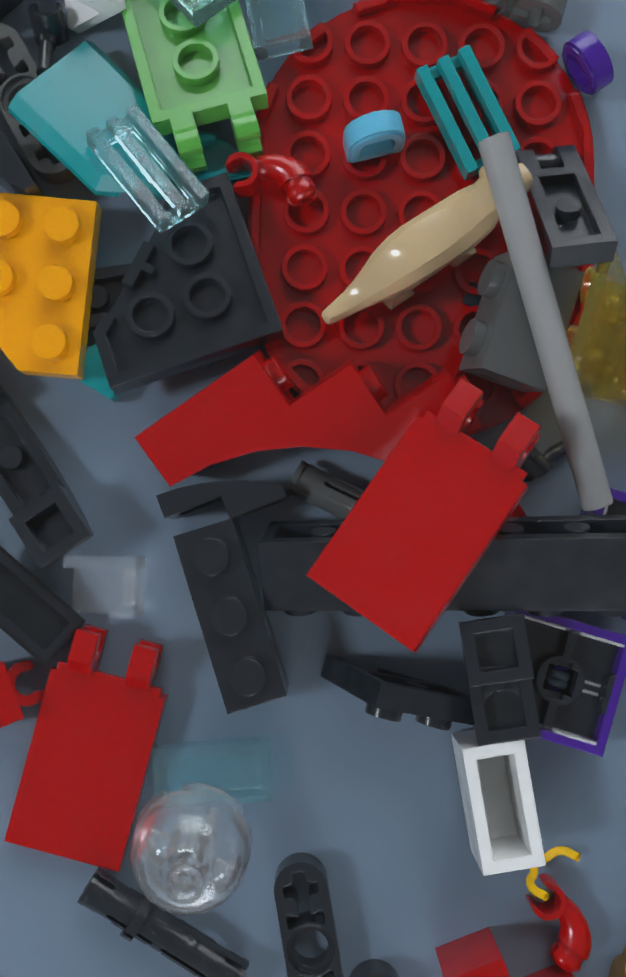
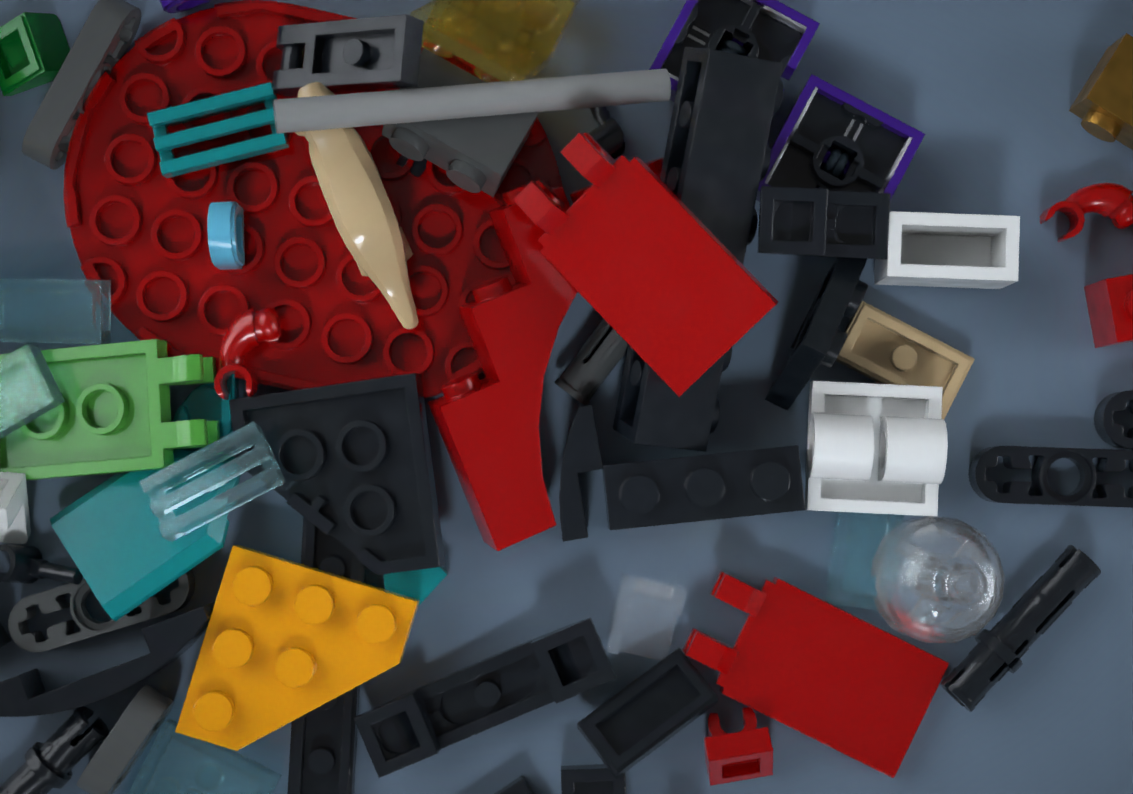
camera: 80 degrees left, 0 degrees up
yellow piece [526,846,581,901] -> none
none -> white plate [805,381,948,517]
none -> tan tile [835,301,975,419]

